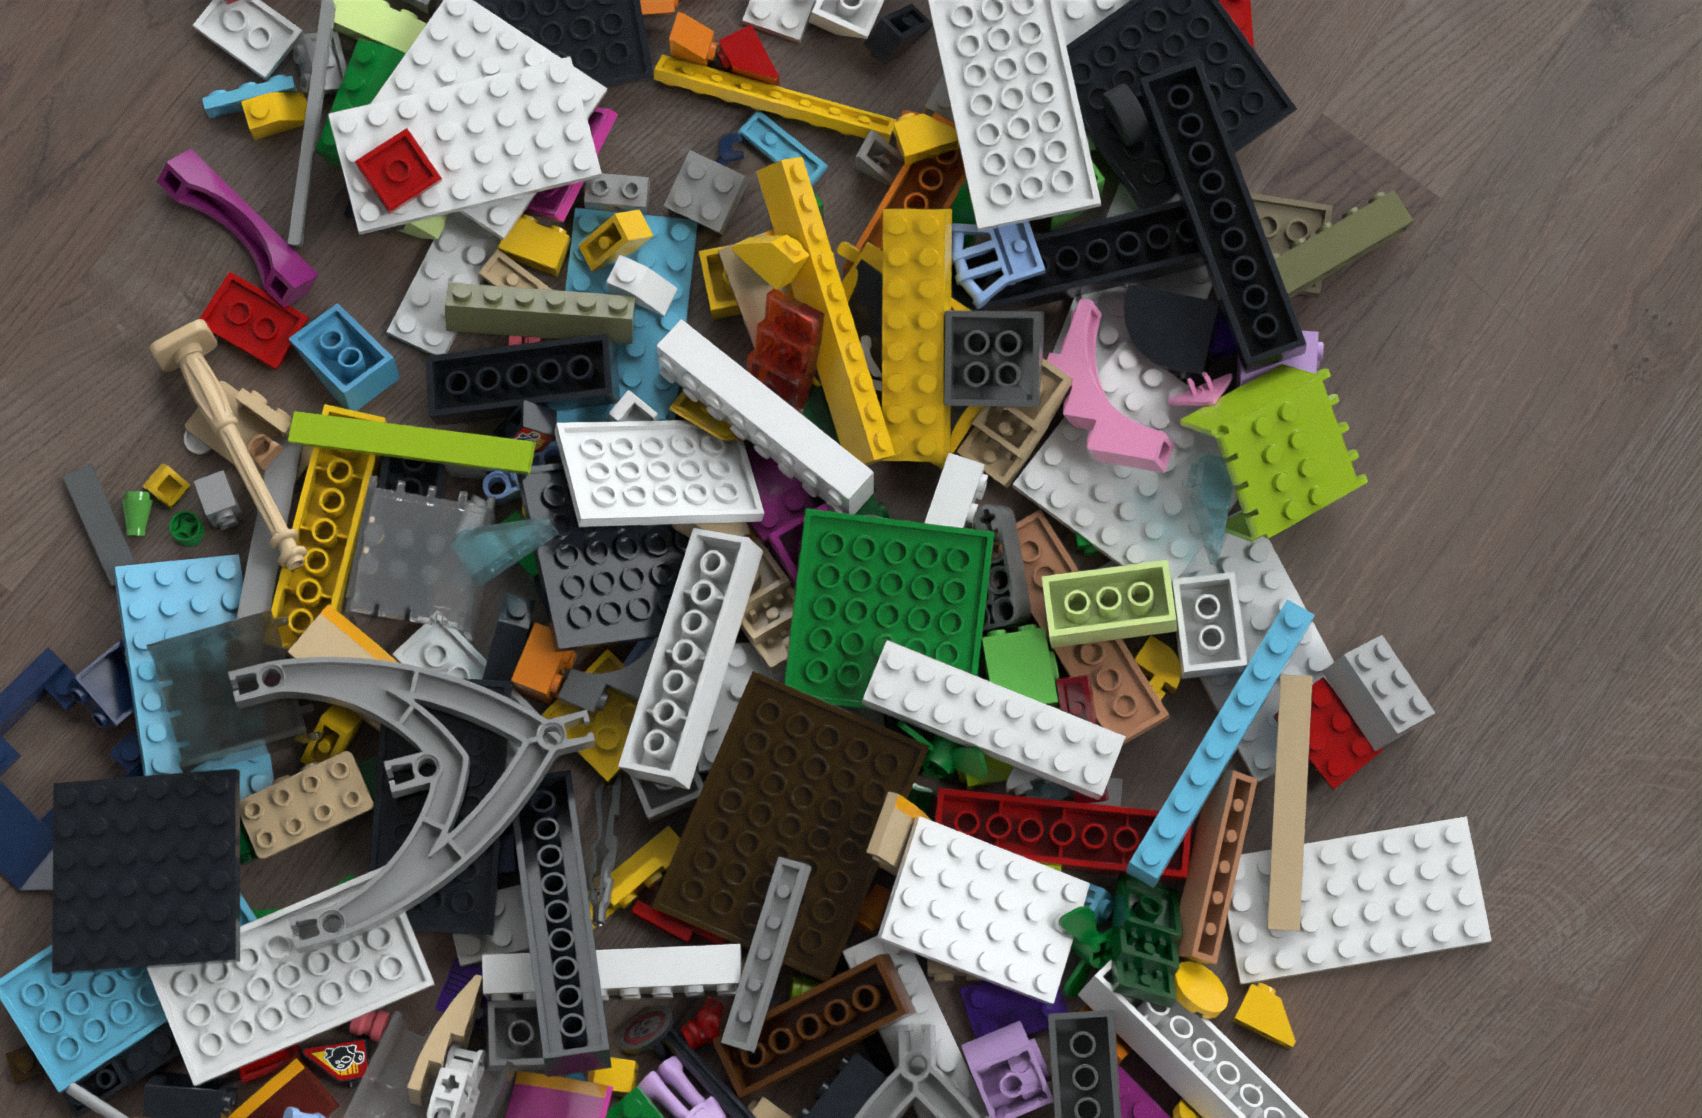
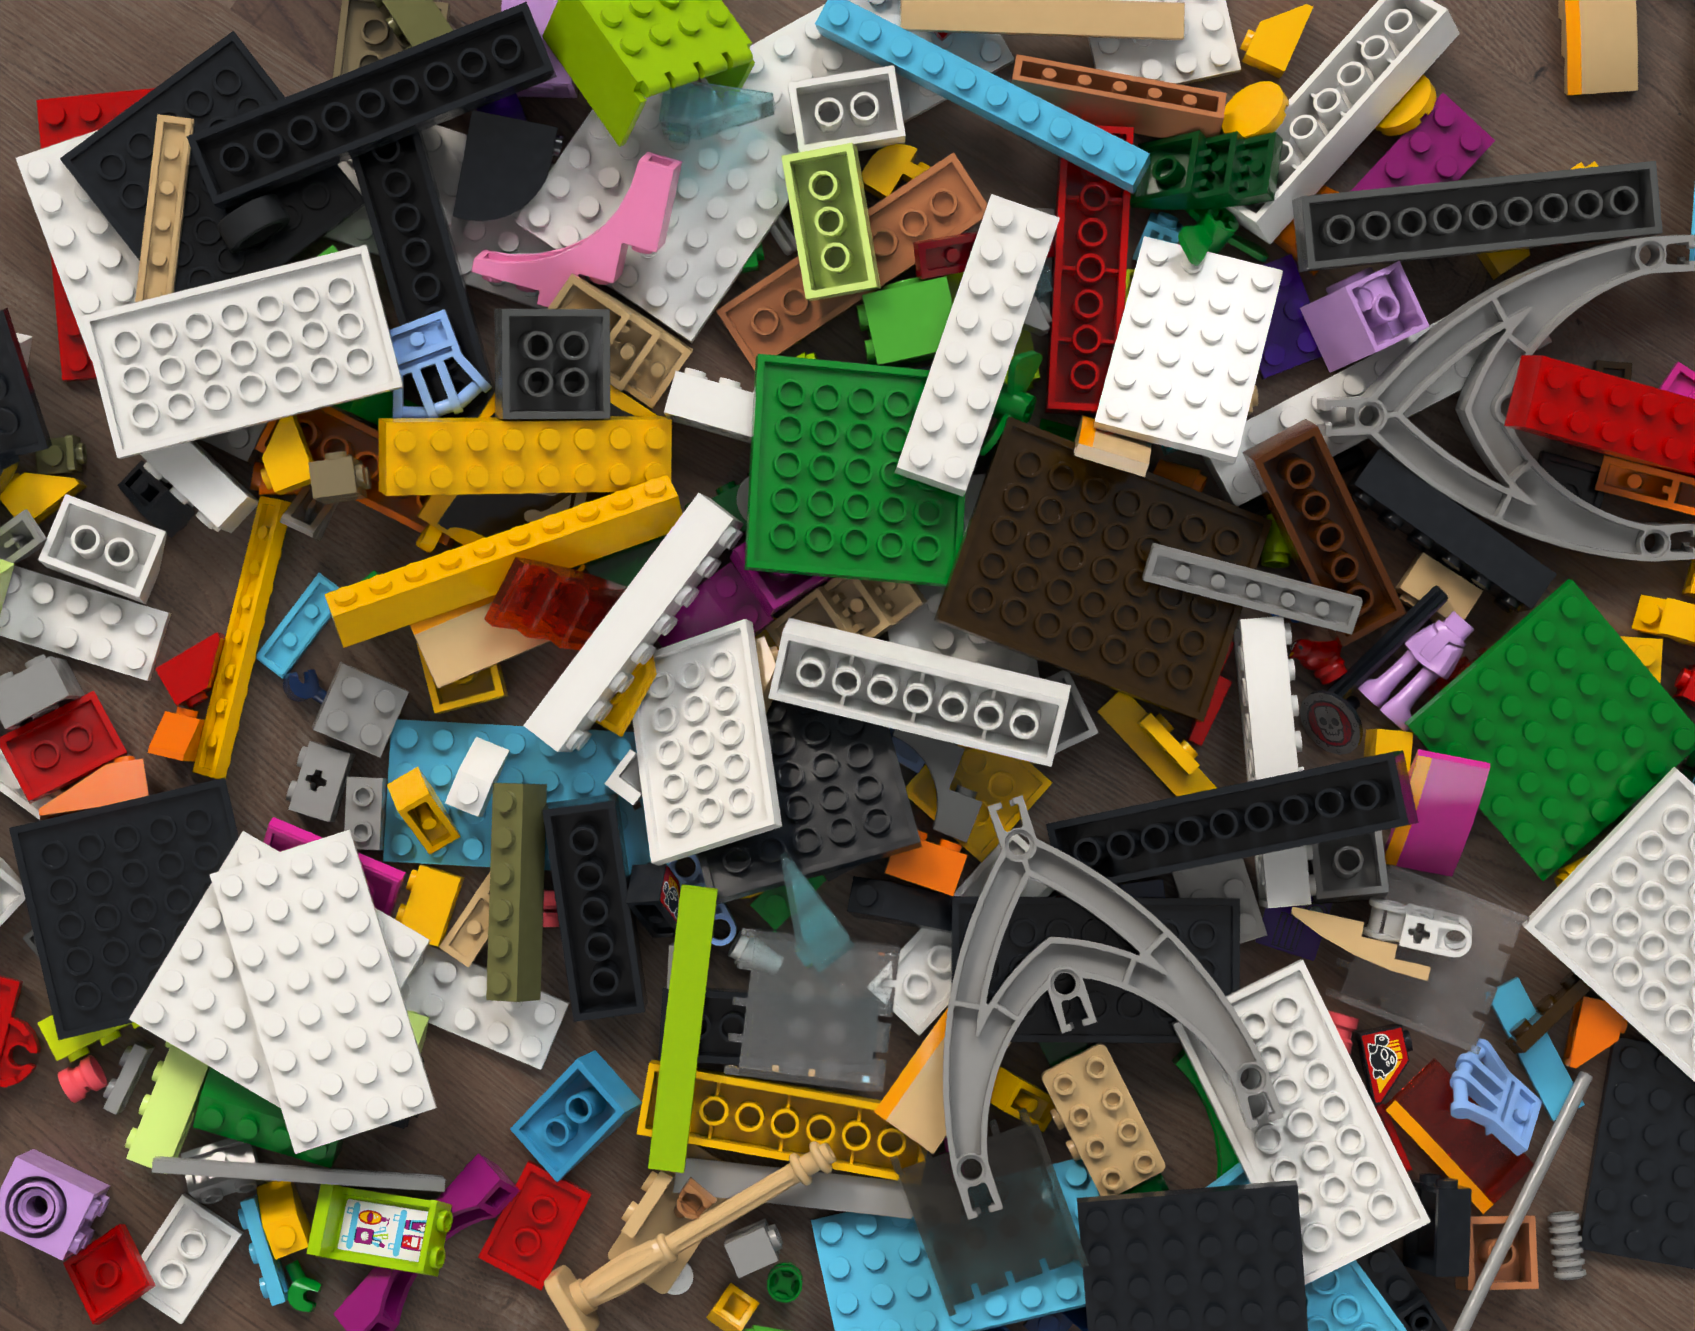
camera: 95 degrees left, 10 degrees up
red tile [355,128,442,214] -> none
dark grey sword [588,770,623,927] -> none
yellow slope [731,235,810,290] -> none
dark grey beam [975,504,1031,632] -> none
bright pink piece [1168,372,1233,406] -> none
none -> tan tile [135,114,195,302]
none -> white brick [140,440,259,533]
none -> green piece [285,1260,323,1312]
none -> light grey brick [286,741,356,822]
none -> panel [306,1184,453,1277]
none -> dark tan brick [308,451,372,504]

